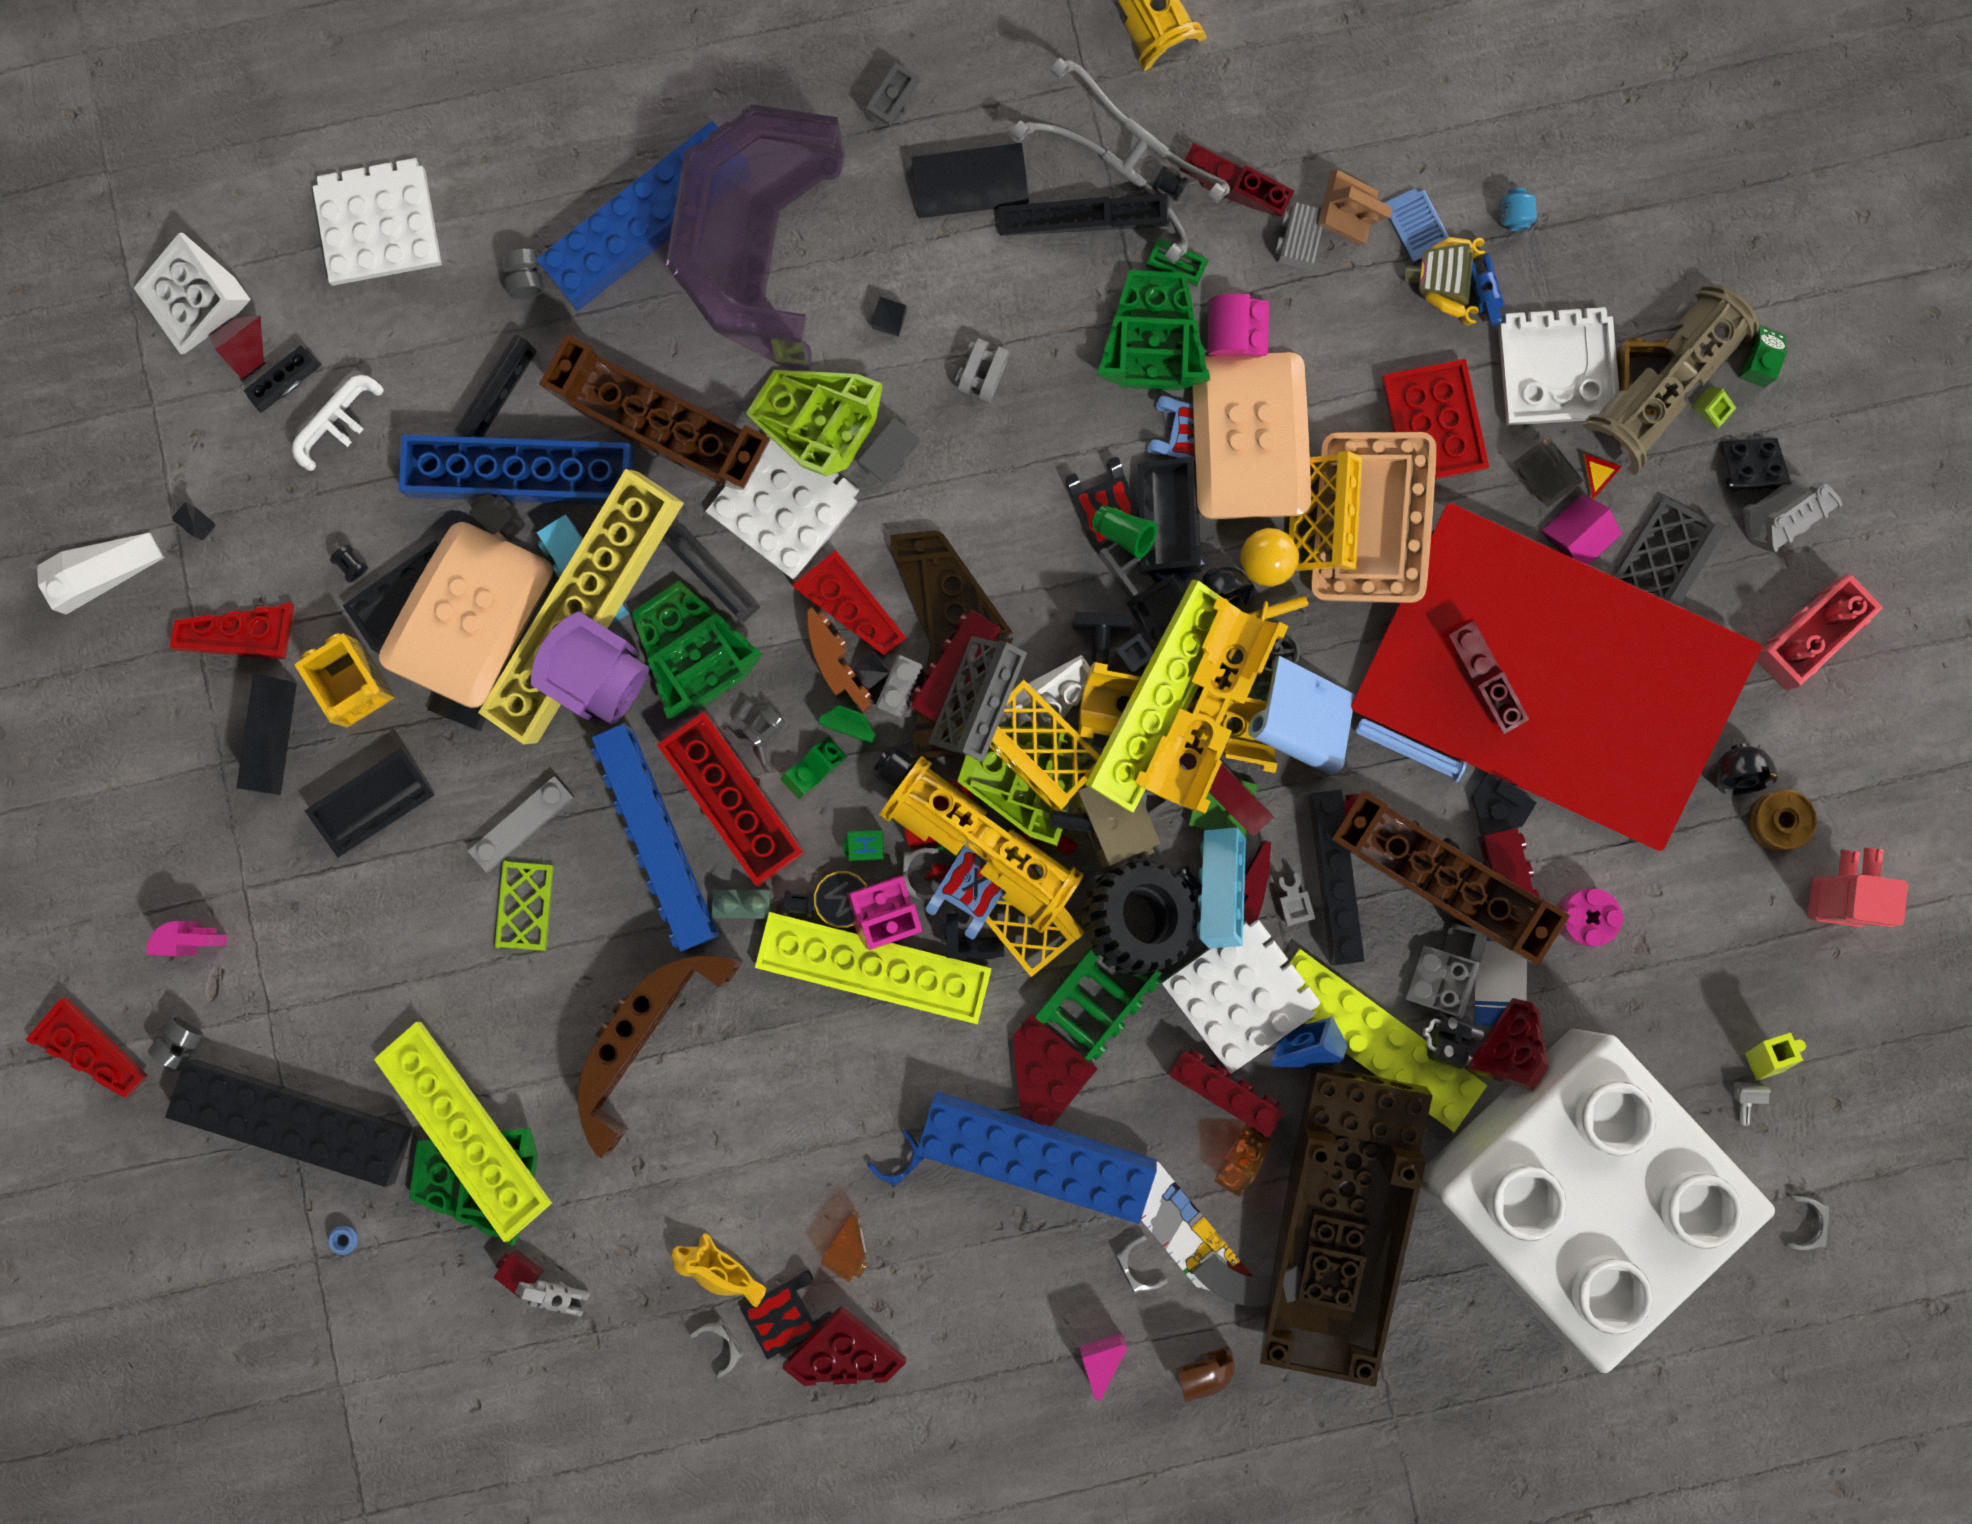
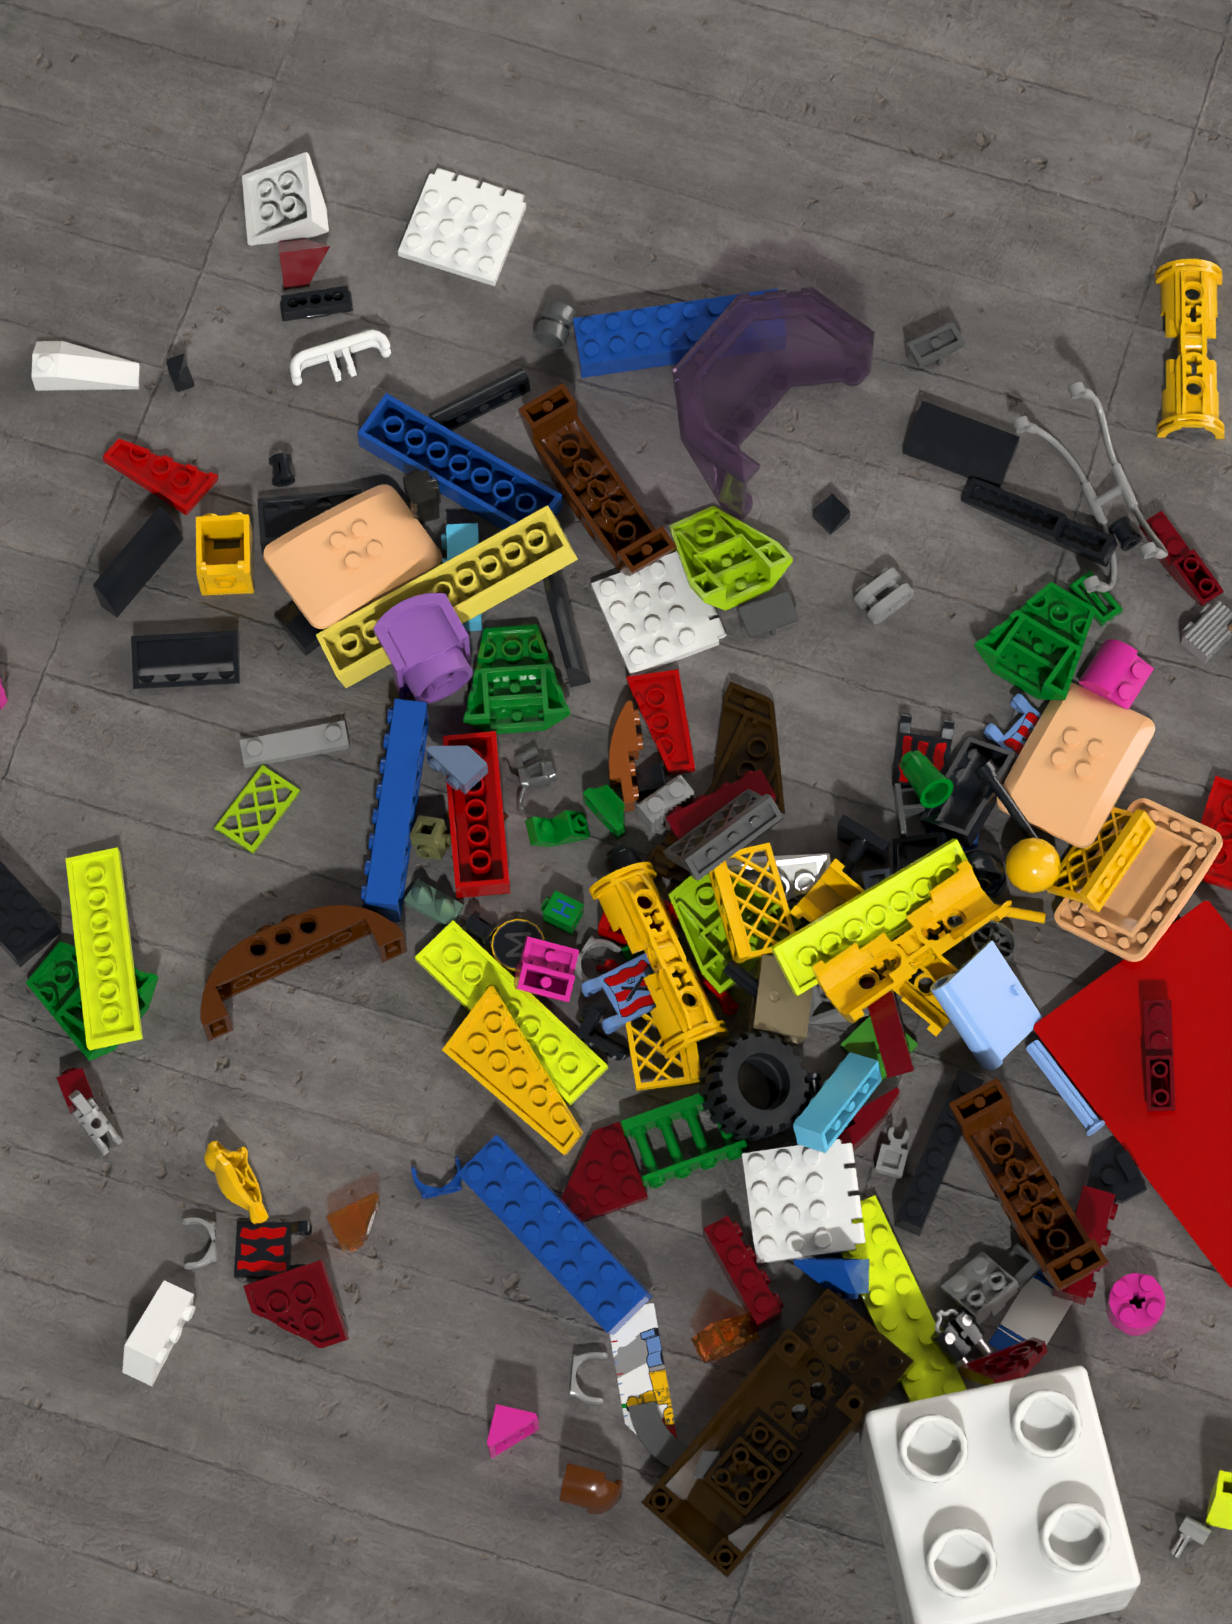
camera: 30 degrees right, 15 degrees down
none -> white wedge [122,1280,195,1386]
none -> olive brick [409,816,451,860]
none -> sand blue slope [426,746,488,794]
none -> yellow wing [442,986,583,1155]
none -> black piece [973,759,1040,839]

